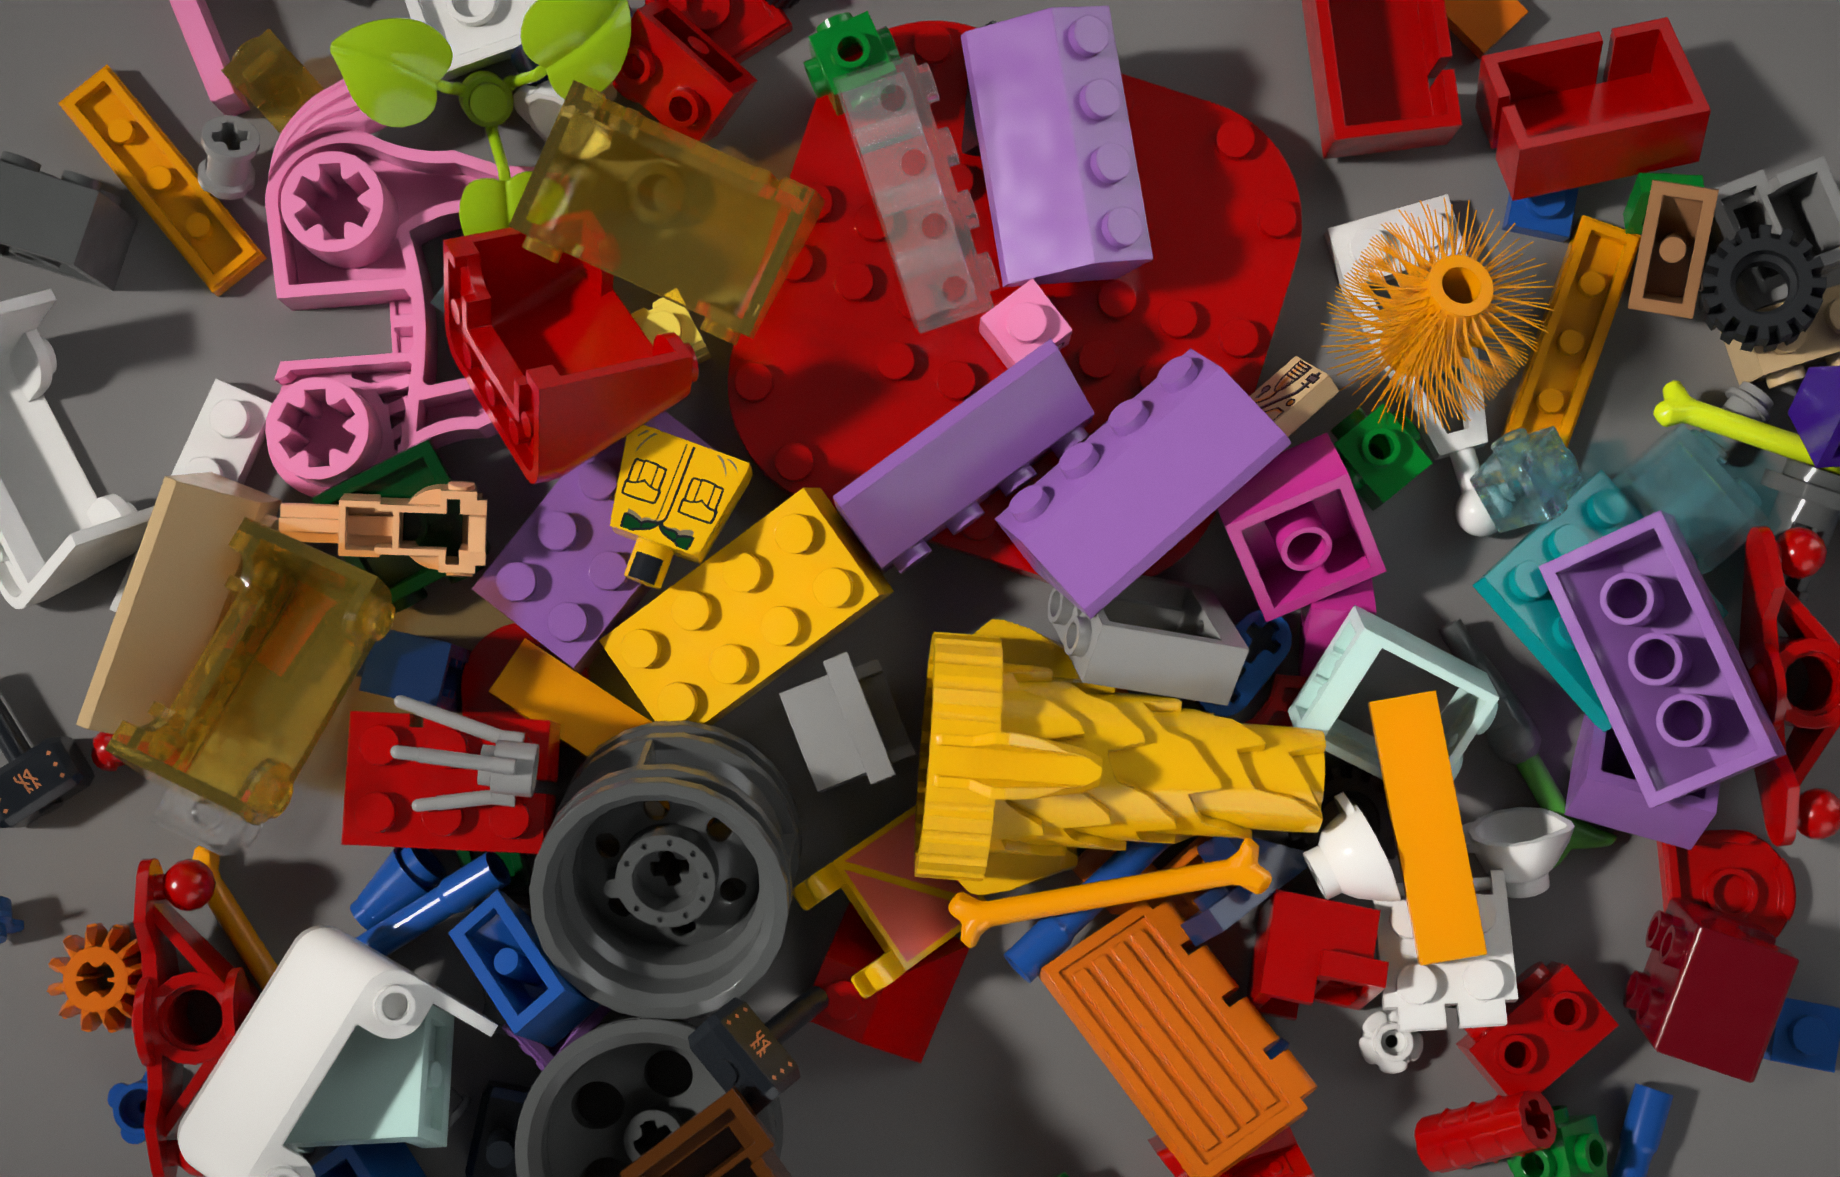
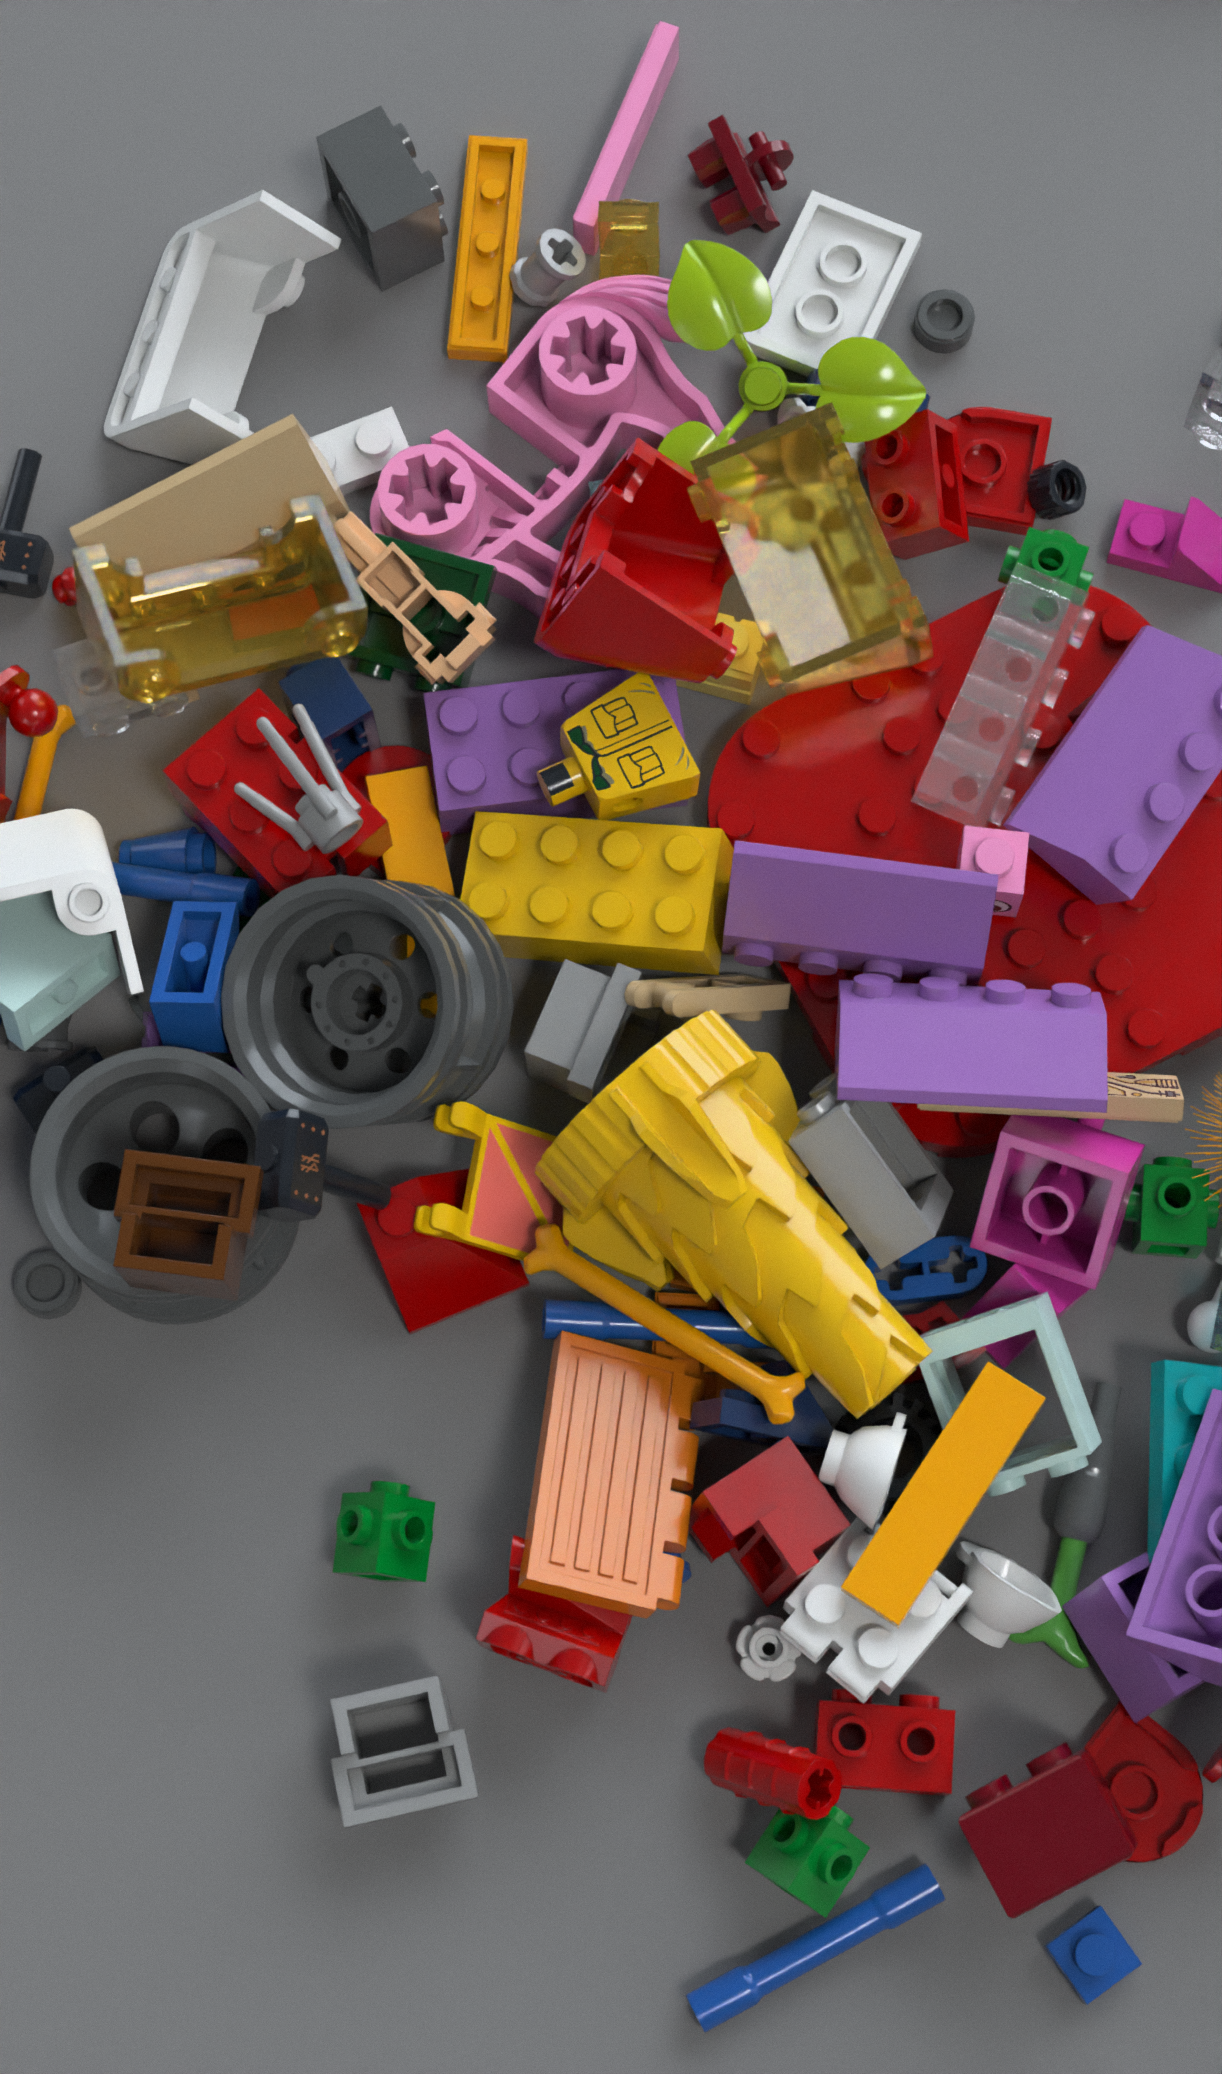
camera: 45 degrees right, 10 degrees down
none -> tan hinge [625,973,791,1022]

